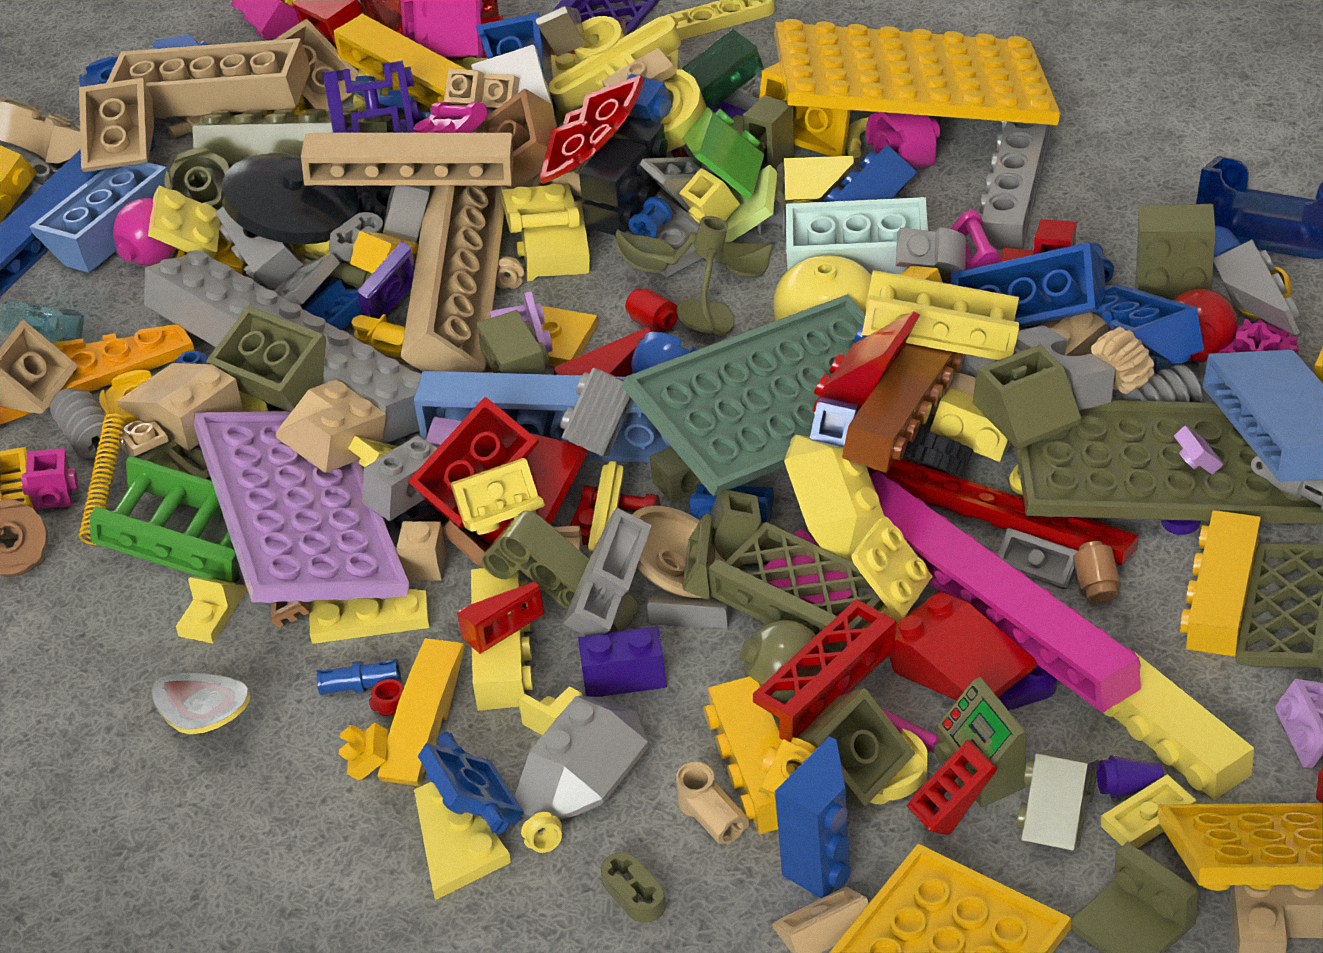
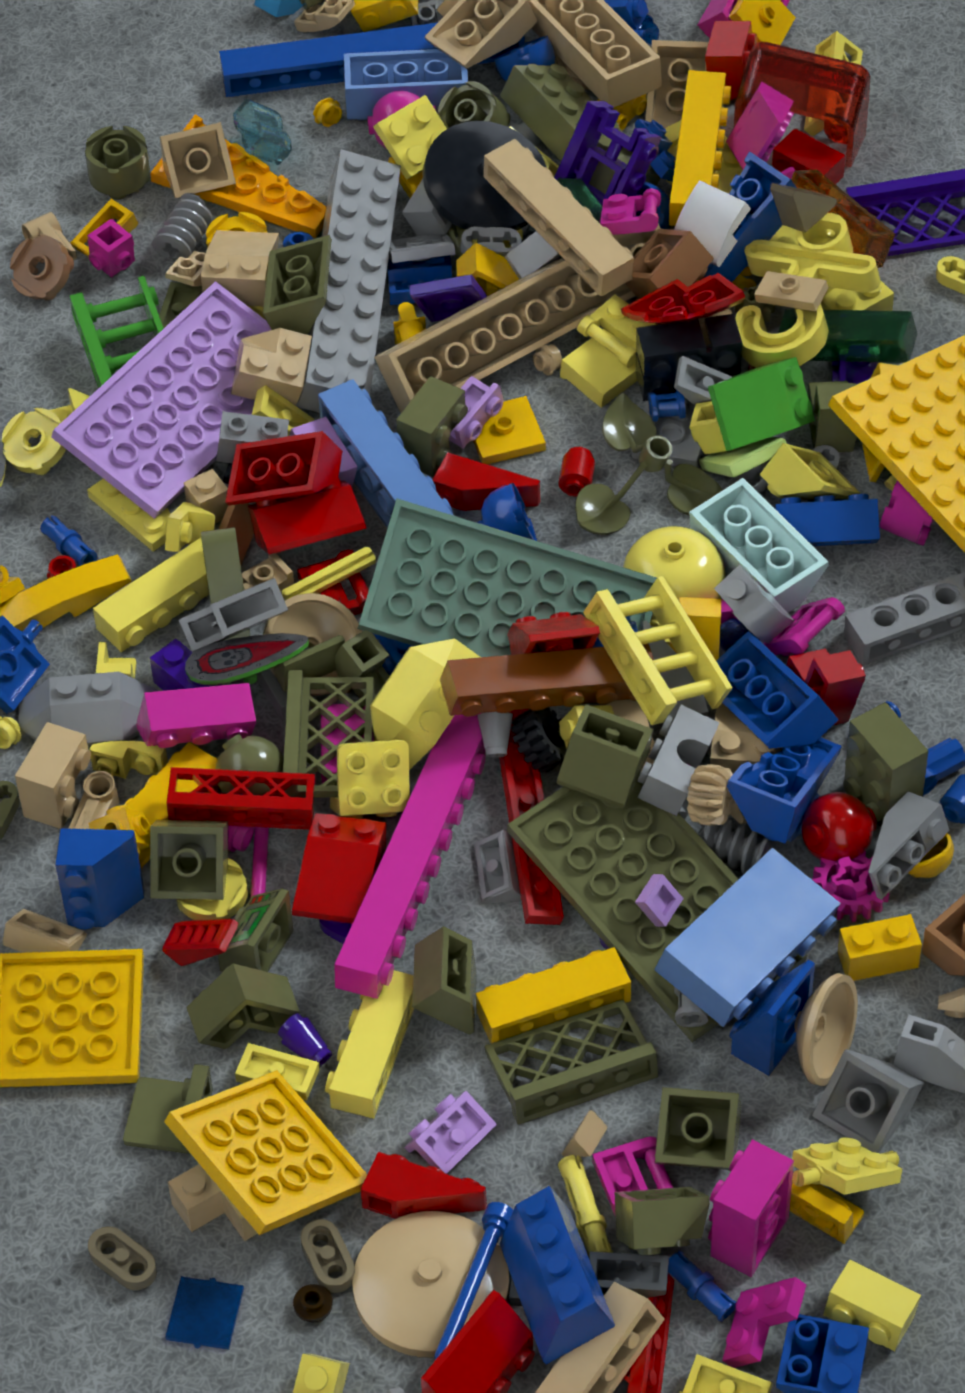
camera: 50 degrees right, 10 degrees up
yellow piece [78,411,126,545] -> none
tan slope [444,68,520,110] -> none
light yellow bracket [450,458,545,535] -> none
red slope [457,581,544,654] -> none
light grey brick [560,368,633,457] -> none
blue brick [626,74,673,123] -> none
brick [810,397,858,447] -> none
medium nougat brick [1073,541,1121,604] -> none
none -> light yellow plate [2,408,66,475]
none -> tan slope [15,722,91,829]
none -> light yellow slope [89,741,168,779]
none -> dark pink slope [136,683,256,748]
none -> light yellow slope [165,502,215,552]
none -> shield [185,633,309,685]
none -> yellow plate [313,97,342,127]
none -> olive slope [412,926,476,1035]
none -> light grey cone [477,712,513,757]
none -> blue cylinder [494,35,556,82]

